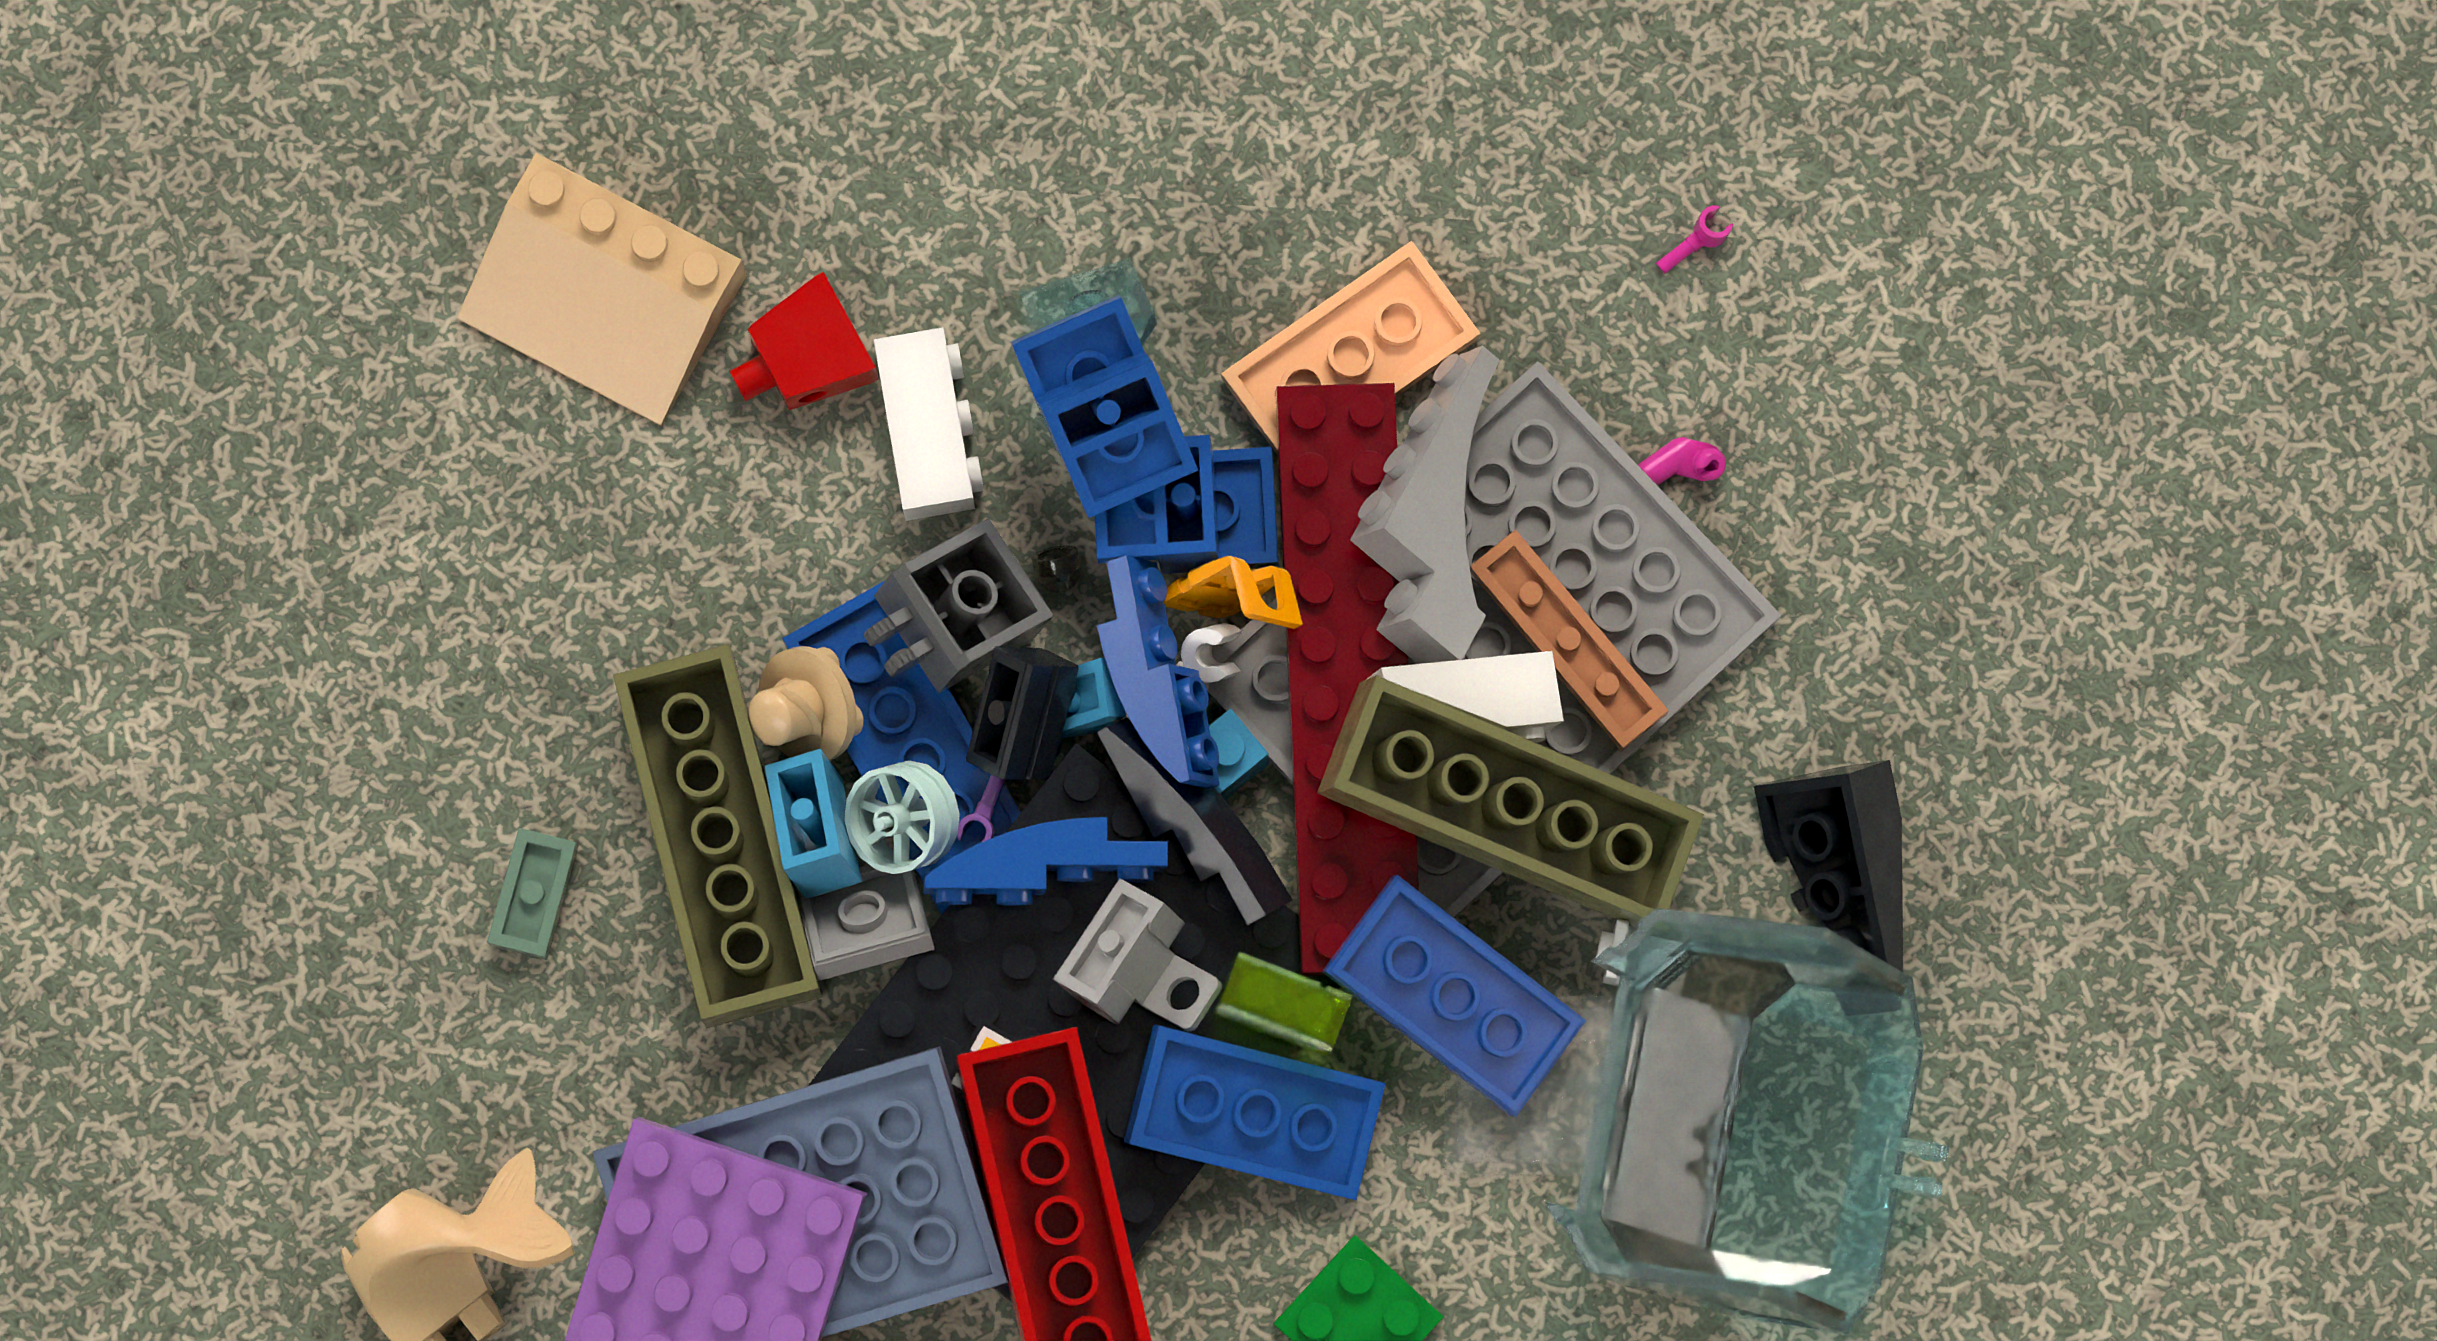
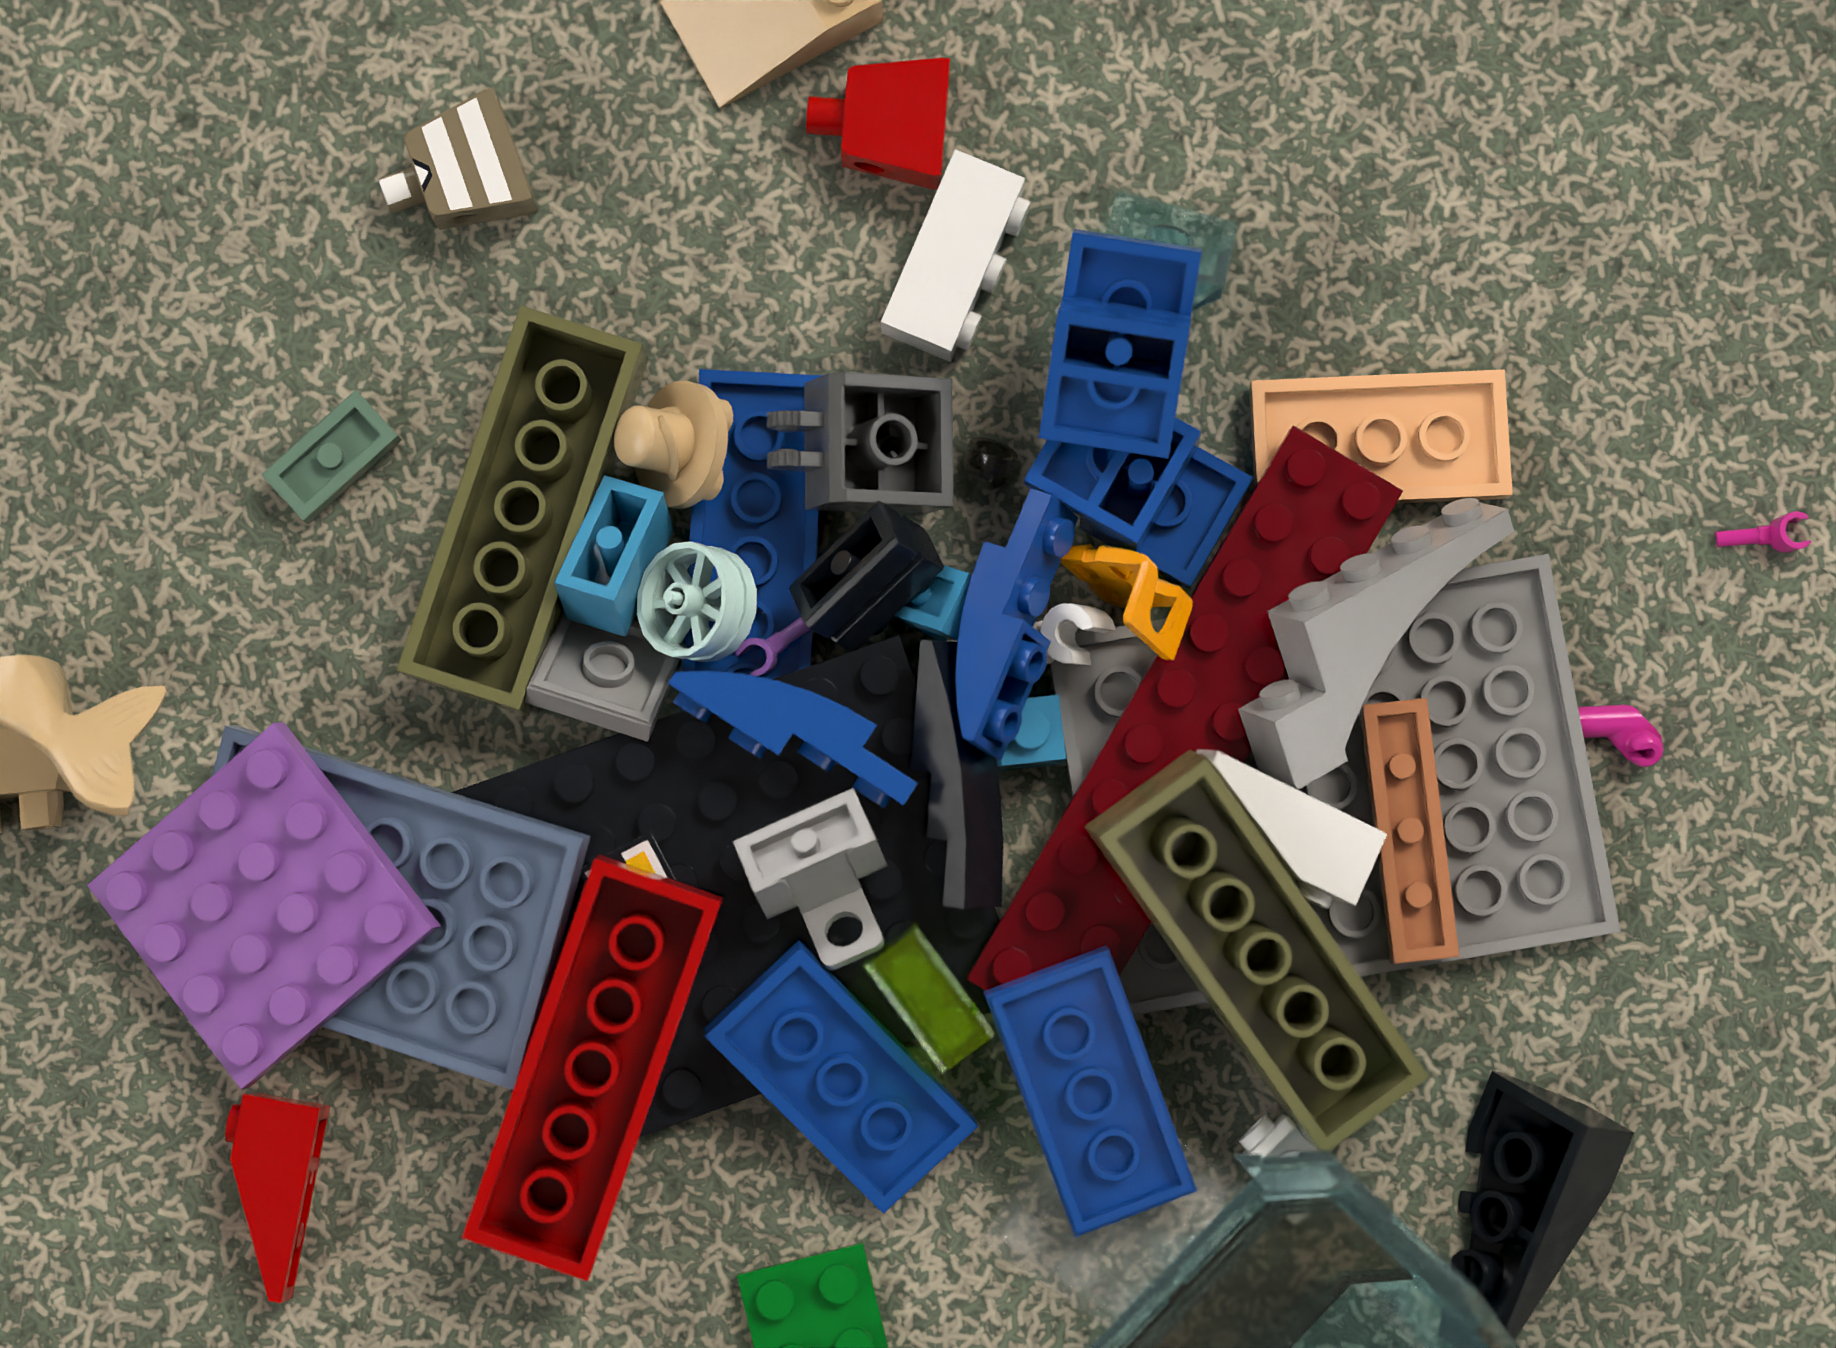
camera: 35 degrees right, 5 degrees up
none -> dark tan torso [379,87,539,230]

